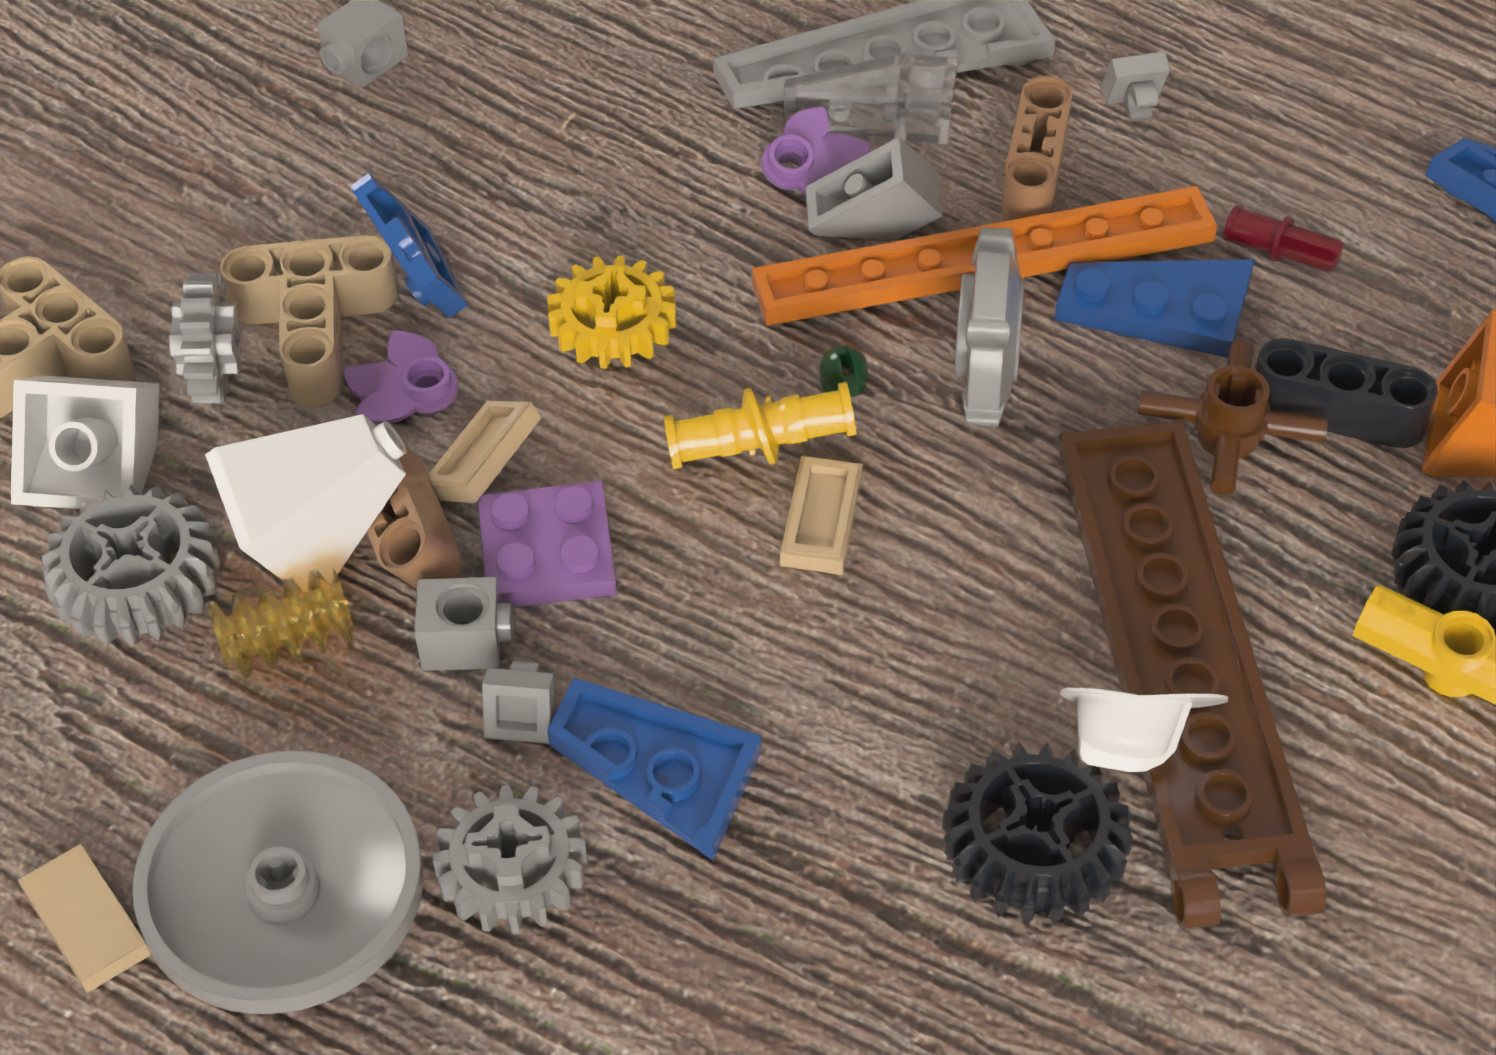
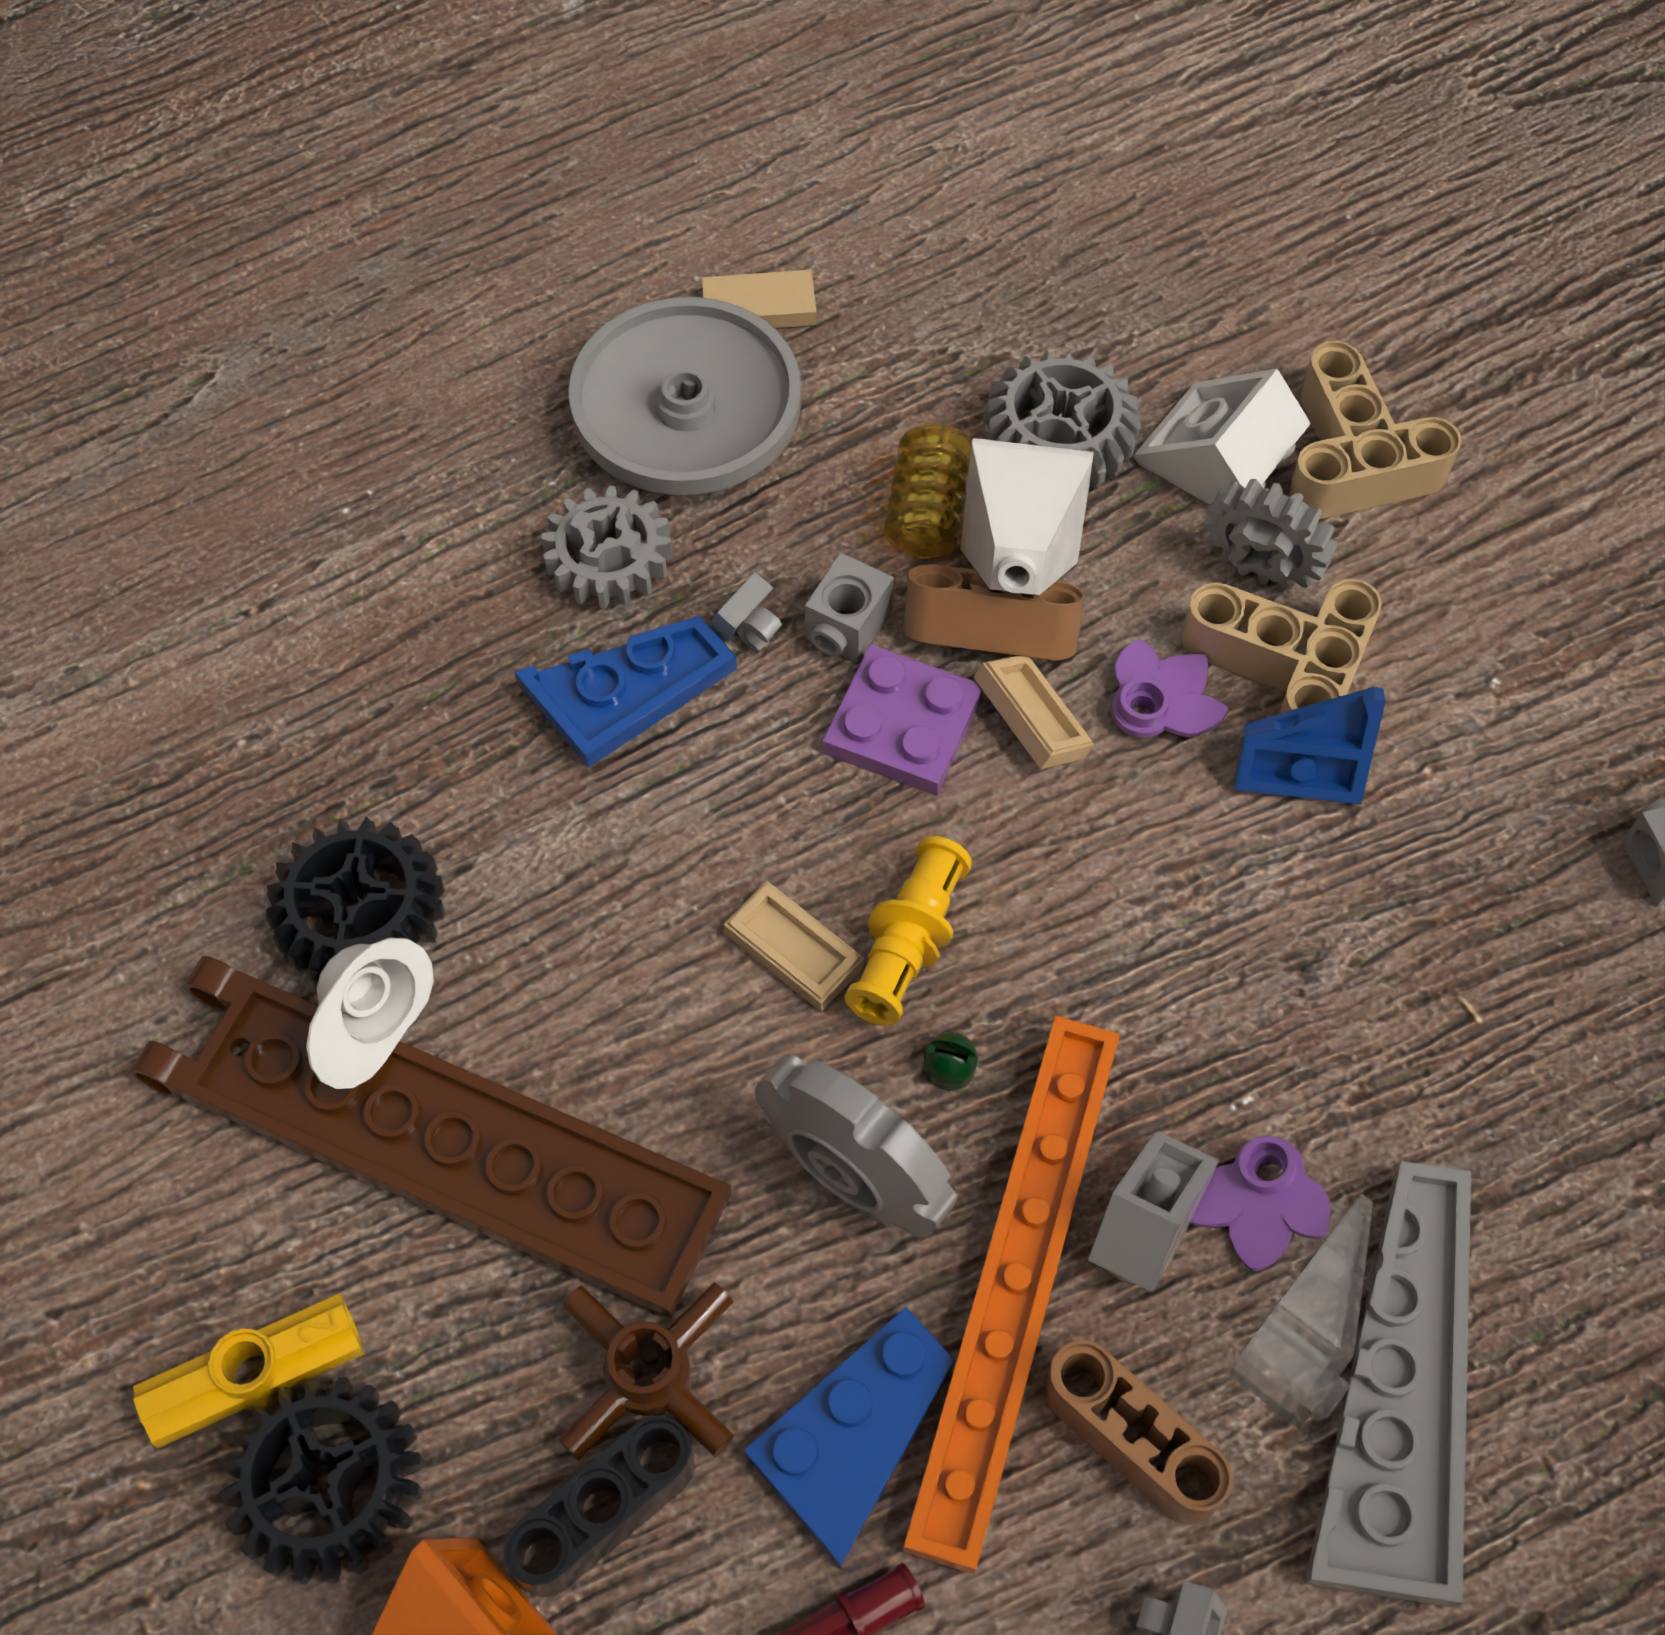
camera: 120 degrees right, 10 degrees up
yellow gear [547,255,677,369] -> none

